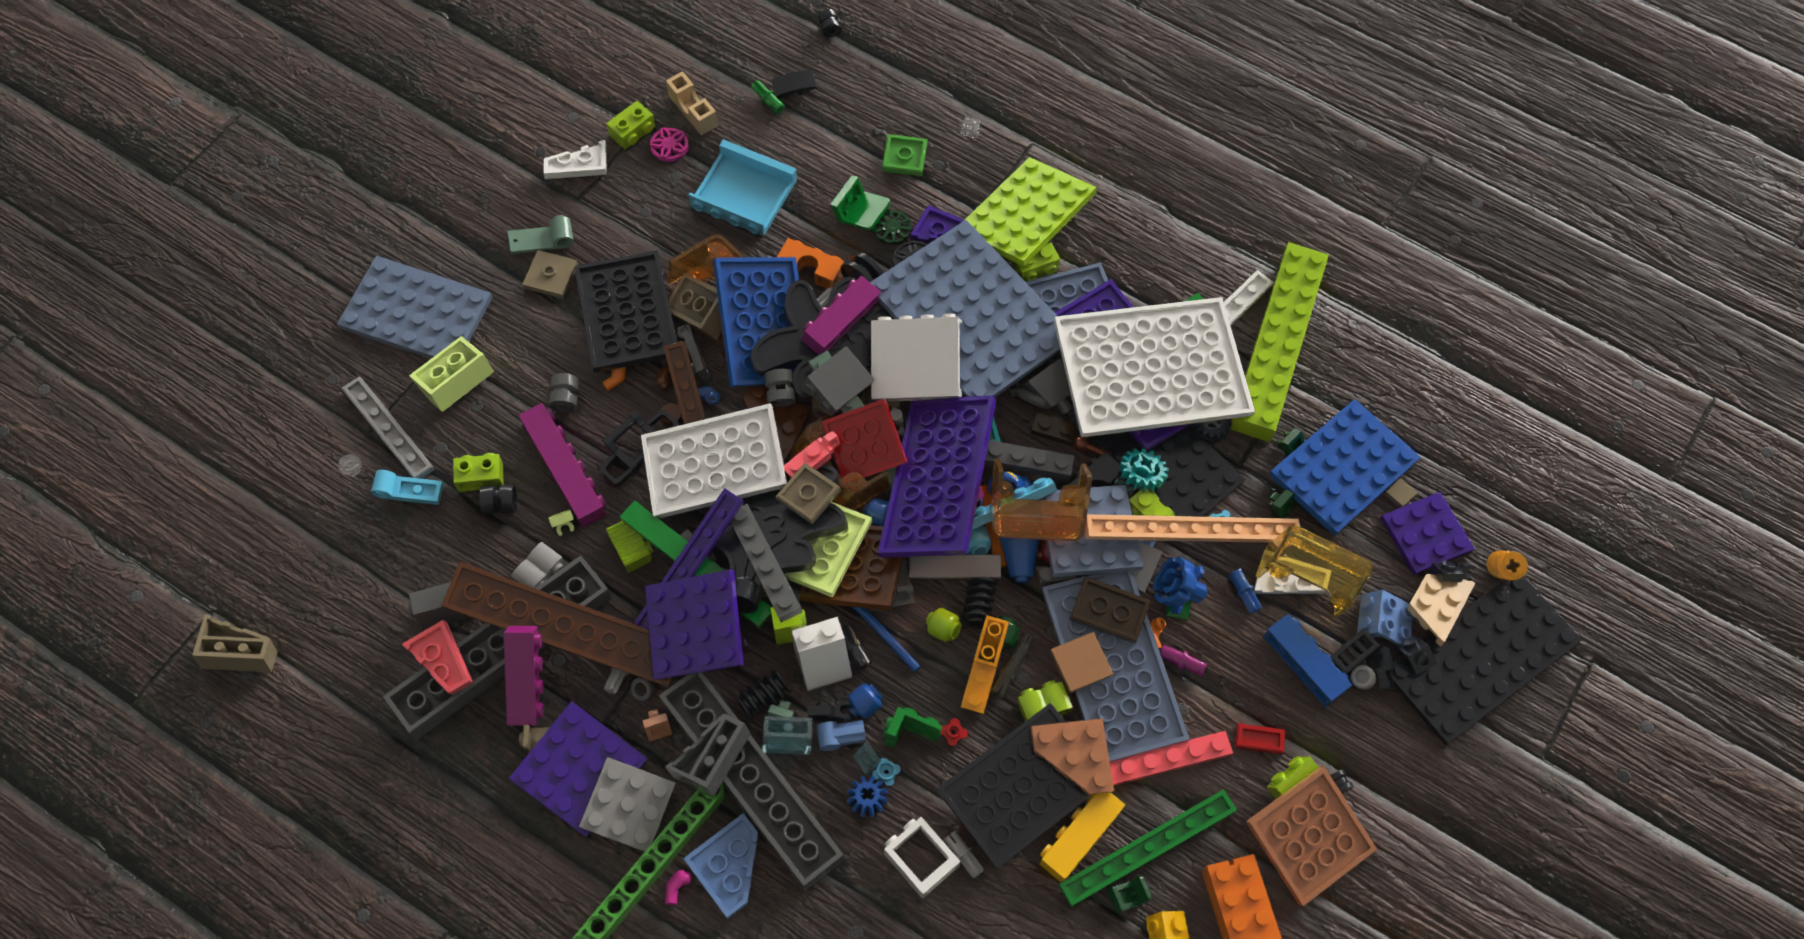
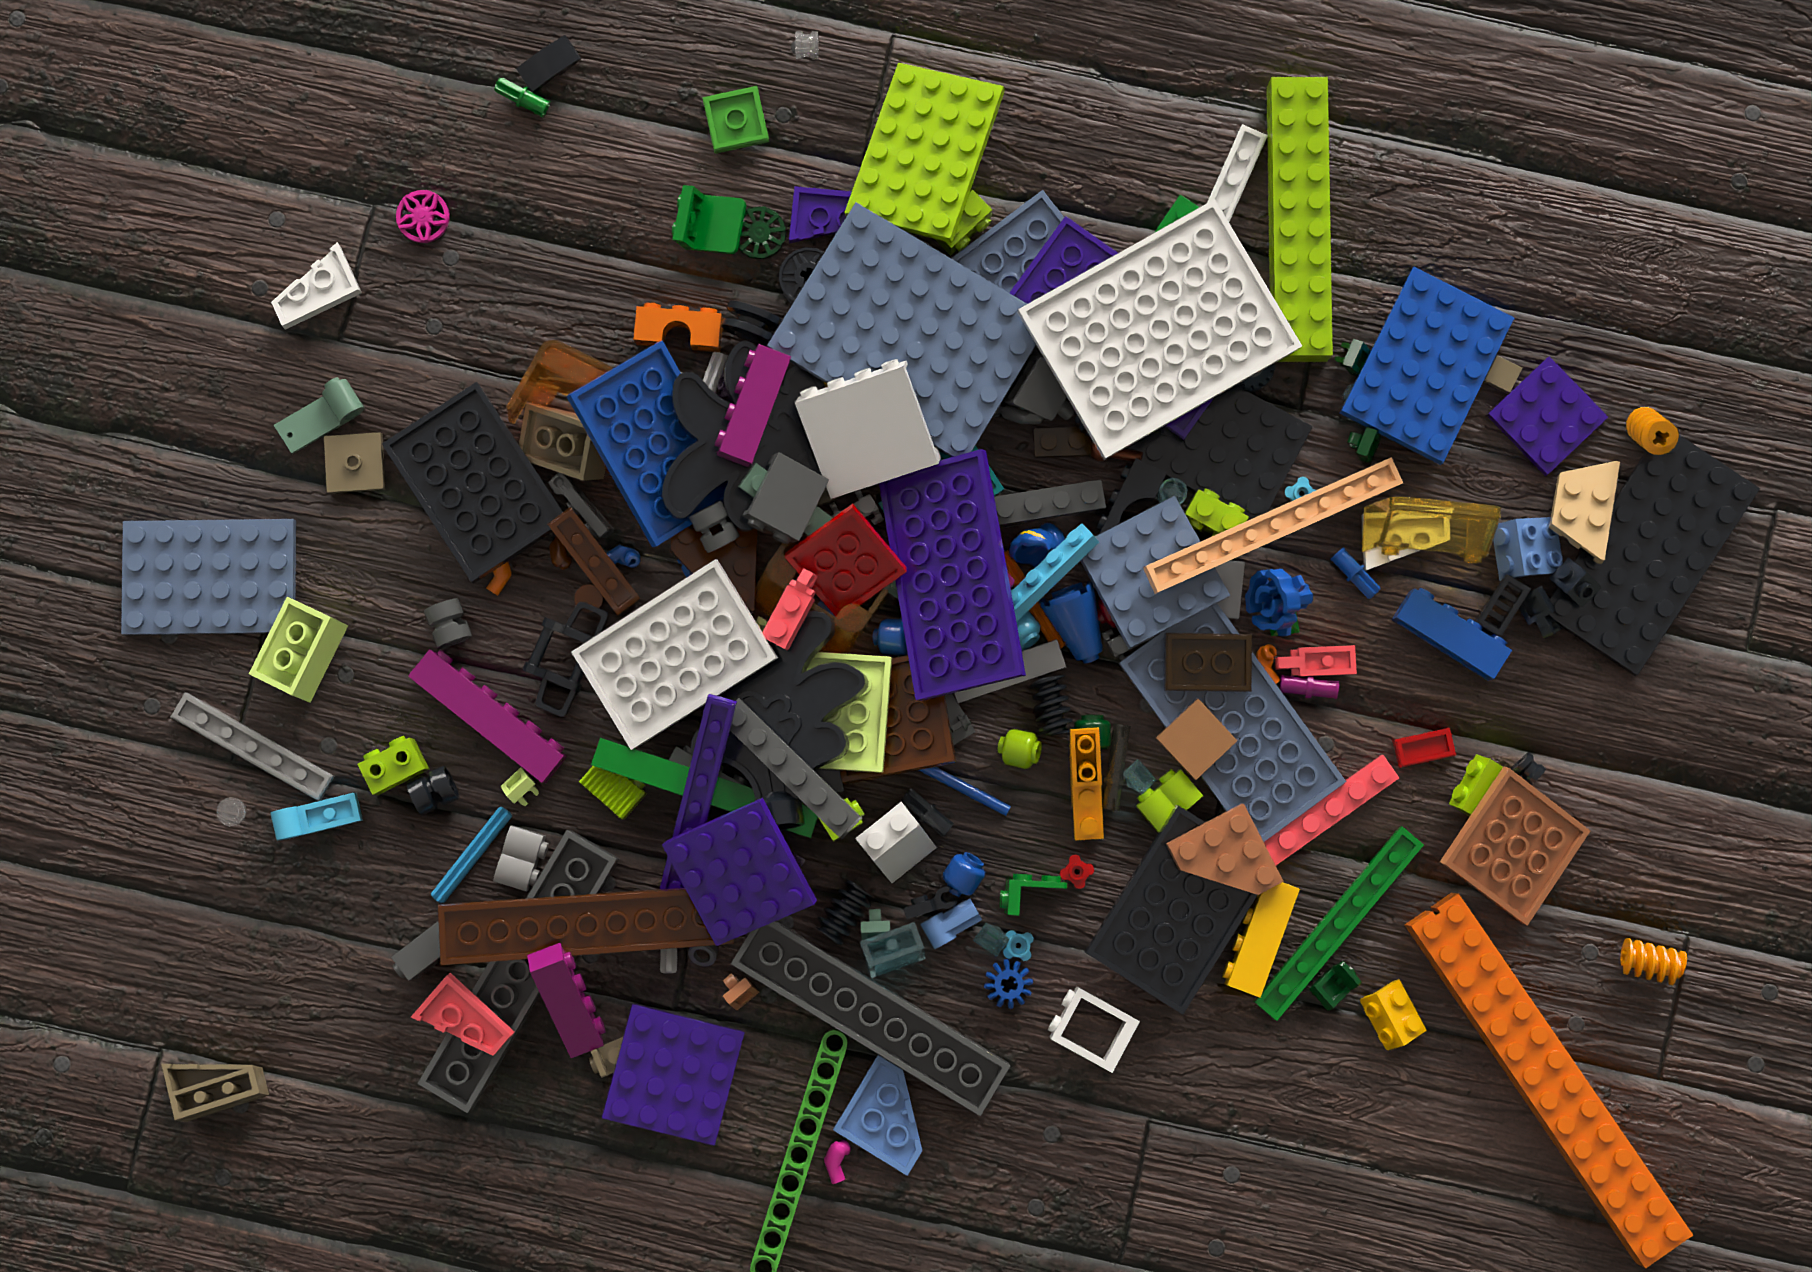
camera: 20 degrees left, 20 degrees up
light grey plate [579,757,675,852] -> none
lime brick [606,101,655,149] -> none
dark grey wedge [665,713,751,797] -> none
tan arch [666,71,718,136] -> none
medium azure panel [689,139,797,236] -> none
dark tan plate [776,463,841,524] -> none
light grey axle [944,830,984,878] -> none
clear orange windscreen [991,459,1092,541] -> none
teal gear [1119,448,1169,492] -> none
light grey tile [1351,665,1376,690] -> none
black plate [1430,561,1475,582] -> none
none -> dark azure axle [431,807,512,903]
none -> clear light blue slope [1123,759,1156,794]
none -> coral hinge [1275,645,1357,677]

